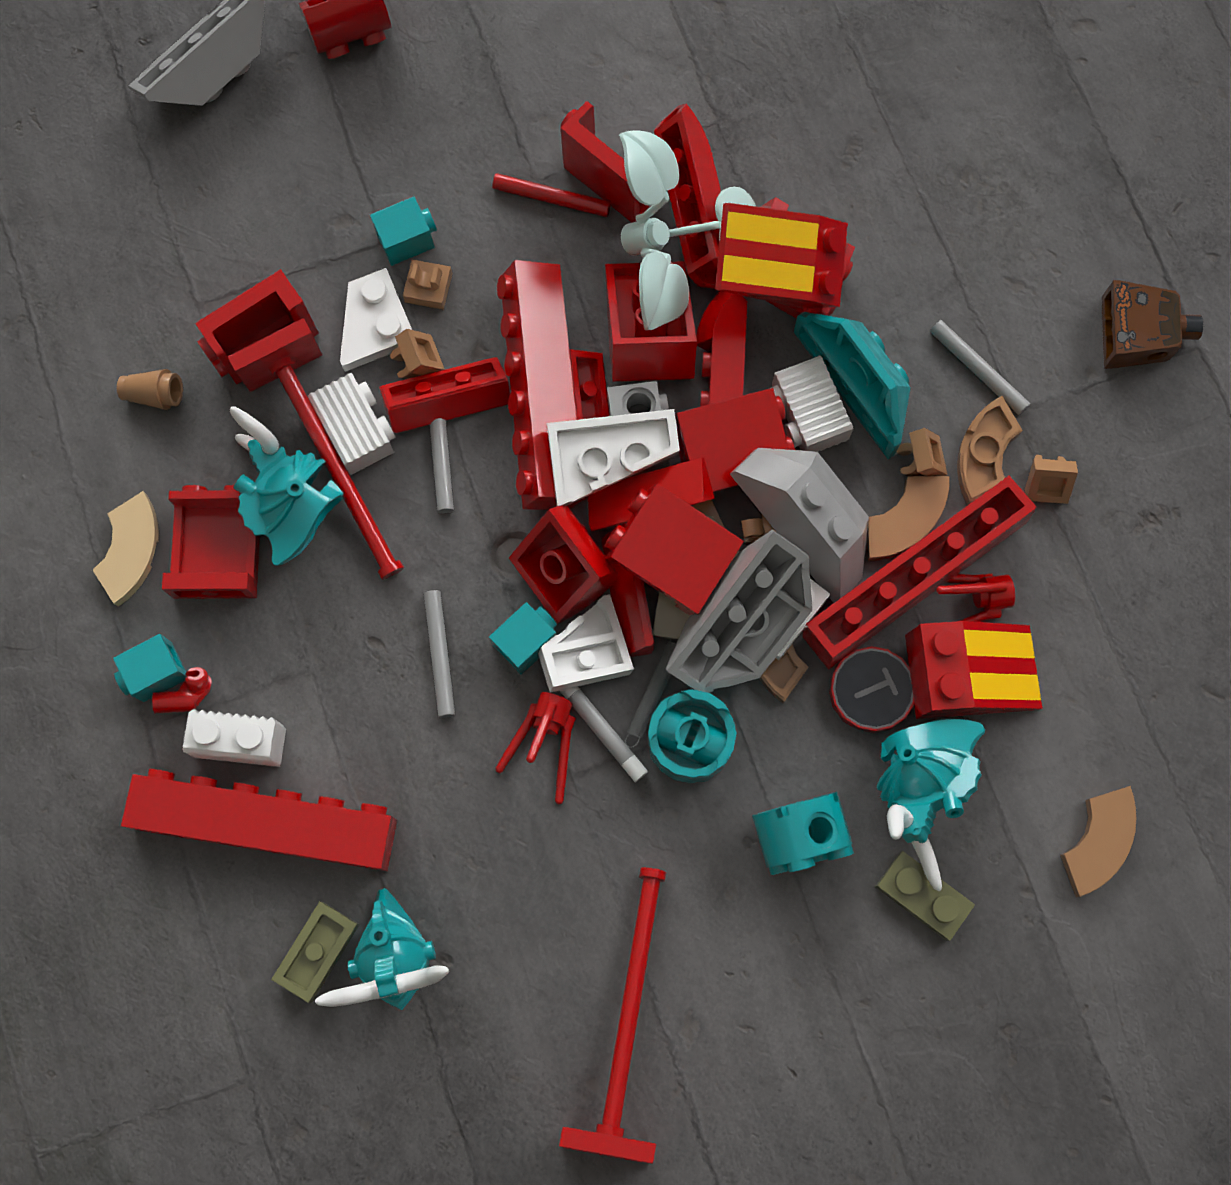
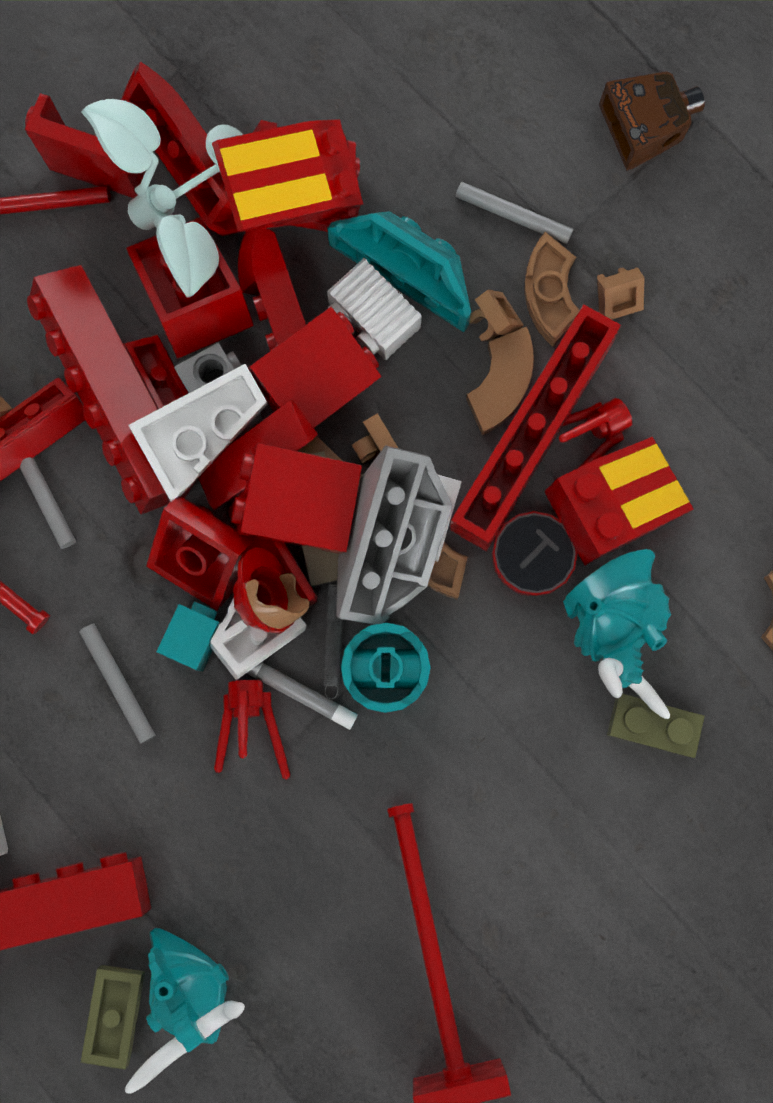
camera: 25 degrees left, 5 degrees up
light grey wedge [730,448,869,603] -> none
teal brick [752,792,854,875] -> none
none -> red piece [233,547,309,633]

